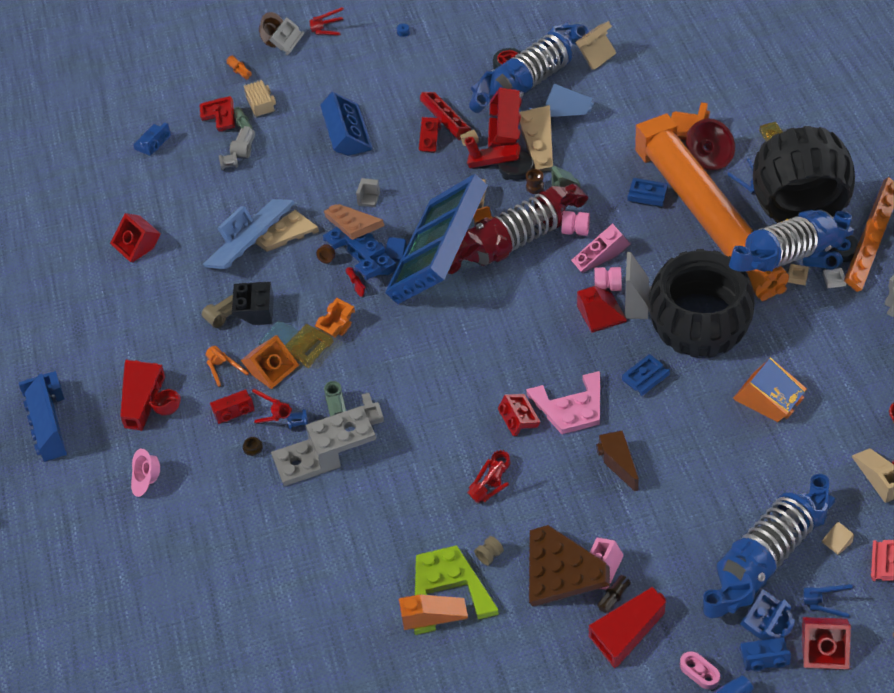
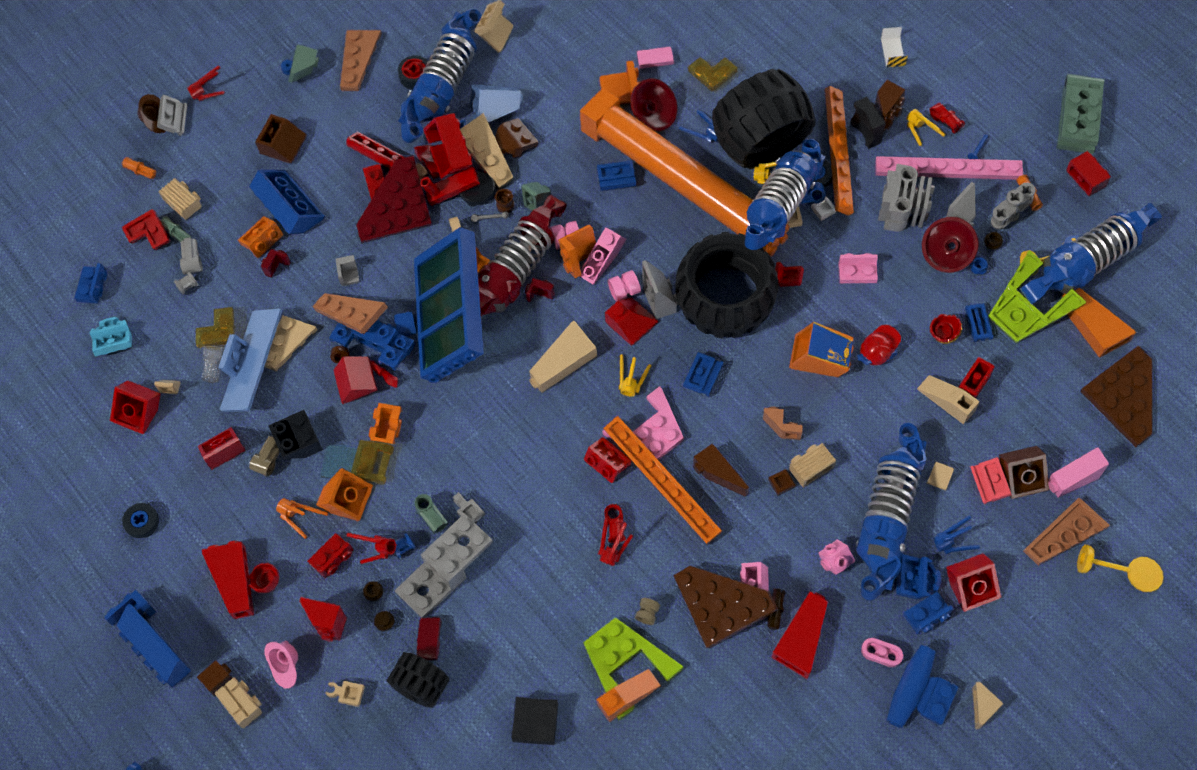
camera: 25 degrees left, 15 degrees up
none -> medium azure slope [90,317,132,357]
none -> black bush [122,503,159,538]
none -> tan slope [154,380,180,394]
none -> clear yellow plate [196,307,235,348]
none -> red slope [197,427,246,470]
none -> reddish brown brick [197,660,232,697]
none -> clear piece [202,345,225,383]
none -> tan brick [215,678,262,728]
none -> orange bracket [238,216,284,258]
none -> reddish brown slope [255,114,307,164]
none -> dark red bracket [261,249,291,278]
none -> sand green slope [288,44,319,83]
none -> red slope [299,597,347,642]
none -> tan plate [326,681,365,707]
none -> red slope [333,356,378,404]
none -> nougat wing [340,30,382,91]
none -> dark red plate [356,156,432,243]
none -> dark brown plate [374,611,395,631]
none -> black wheel [387,652,450,708]
none -> red slope [414,145,440,179]
none -> dark red slope [417,618,442,661]
none -> light grey hinge [471,212,509,222]
none -> reddish brown slope [495,118,539,157]
none -> black brick [511,697,558,745]
none -> dark red bracket [525,278,555,302]
none -> tan slope [529,321,597,393]
none -> orange bracket [558,225,596,278]
none -> orange plate [603,416,722,545]
none -> yellow plant [618,354,651,397]
none -> bright pink tile [637,47,674,69]
none -> nougat slope [763,406,803,440]
none -> reddish brown tile [768,469,796,496]
none -> red bracket [775,262,804,287]
none -> tan brick [789,443,836,487]
none -> bright pink brick [819,539,855,575]
none -> bright pink bracket [838,253,878,283]
none -> red hair [857,324,901,365]

